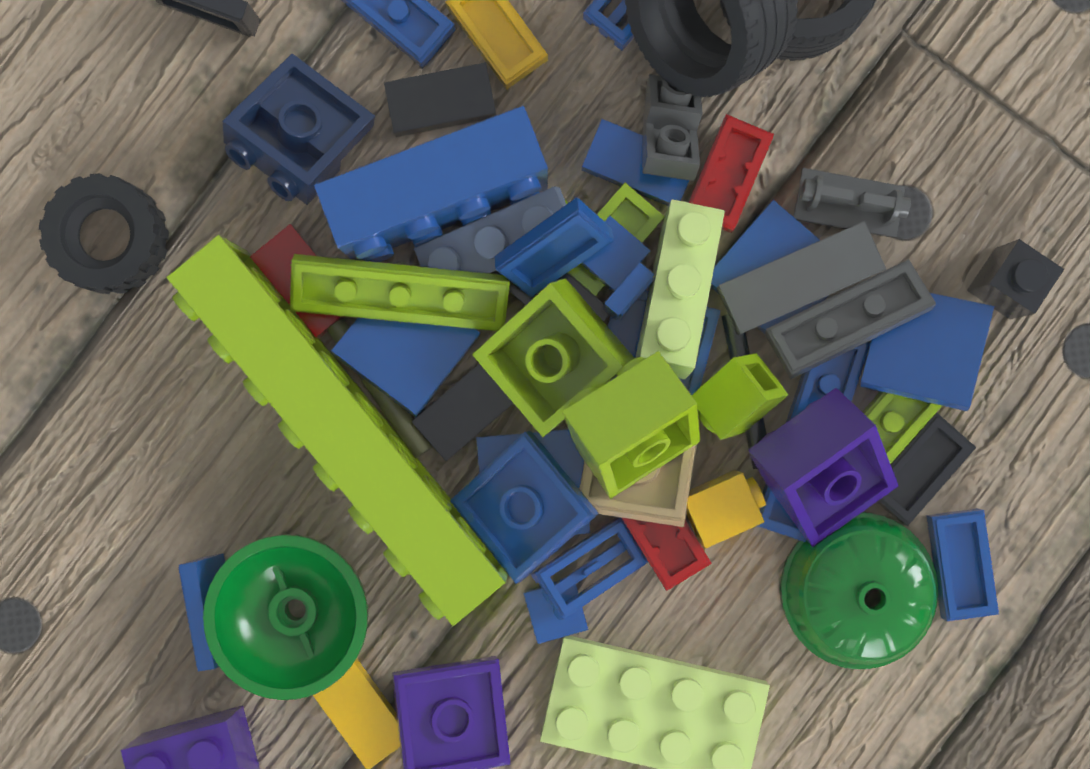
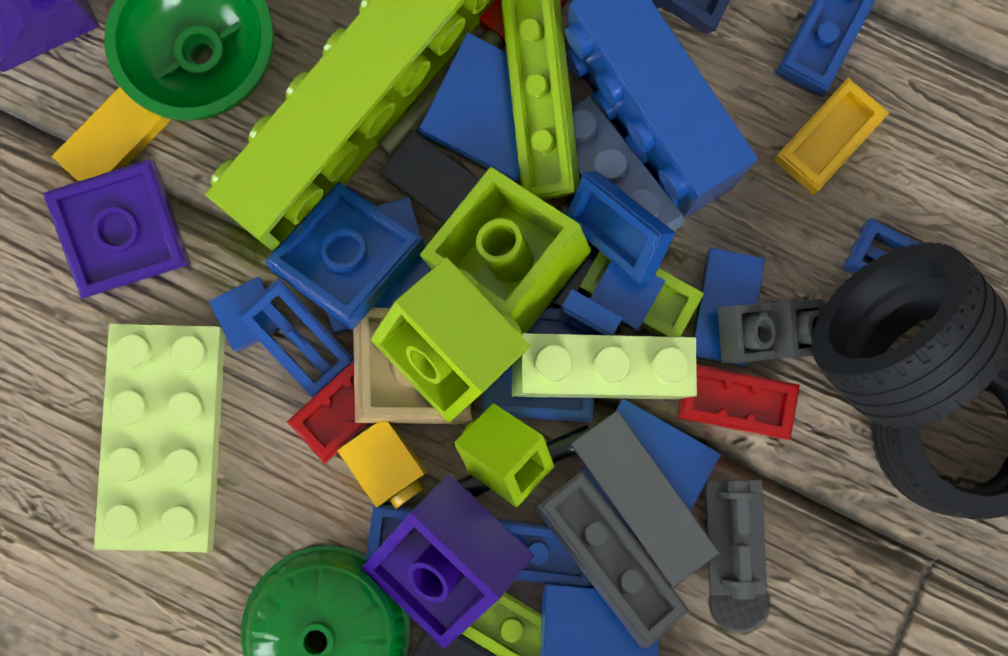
camera: 80 degrees right, 5 degrees down
black tile [384,62,497,137] -> none

